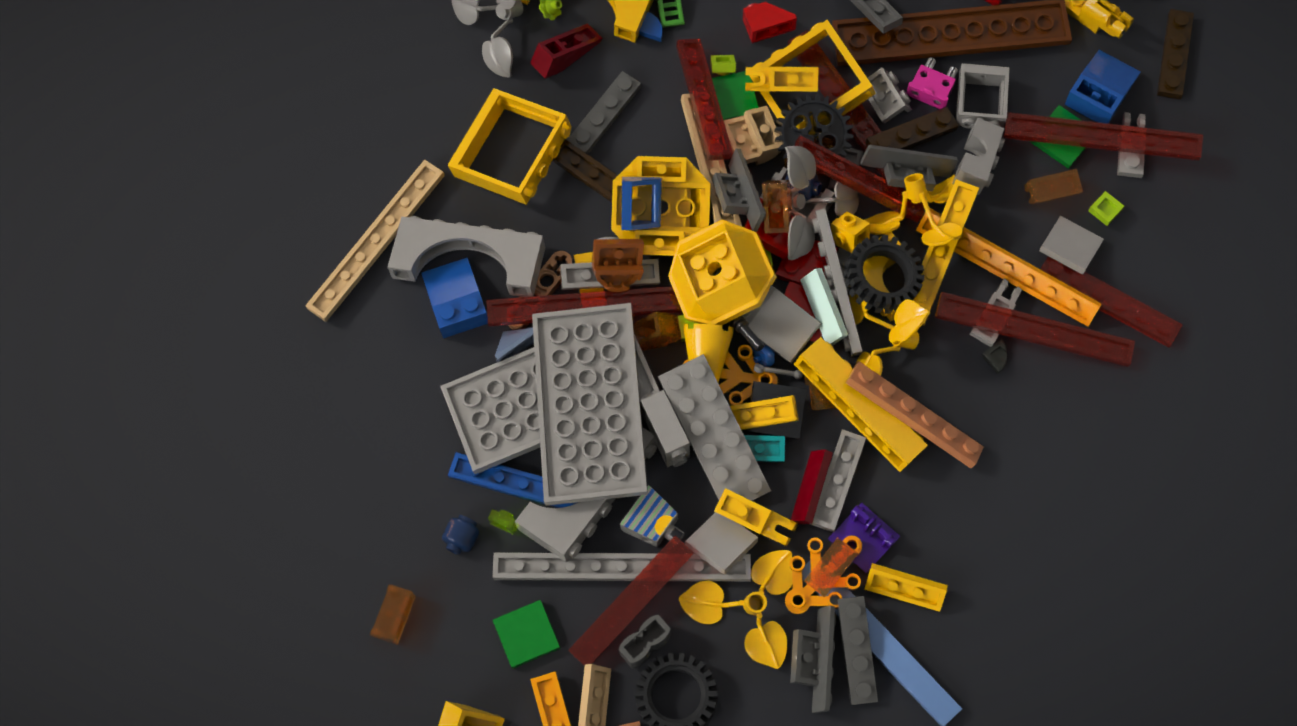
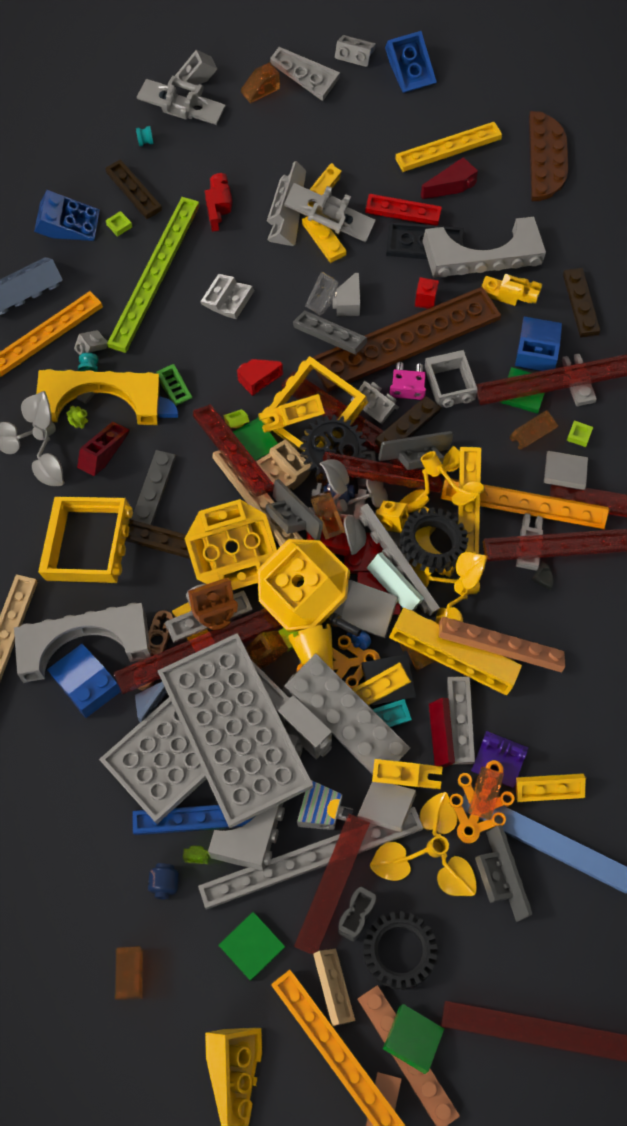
camera: 25 degrees left, 5 degrees down
blue tile [622,177,662,230] -> none
light grey hinge [753,364,803,379] -> none
dark grey plate [837,596,878,705] -> none
light grey arch [952,118,1005,195] -> none

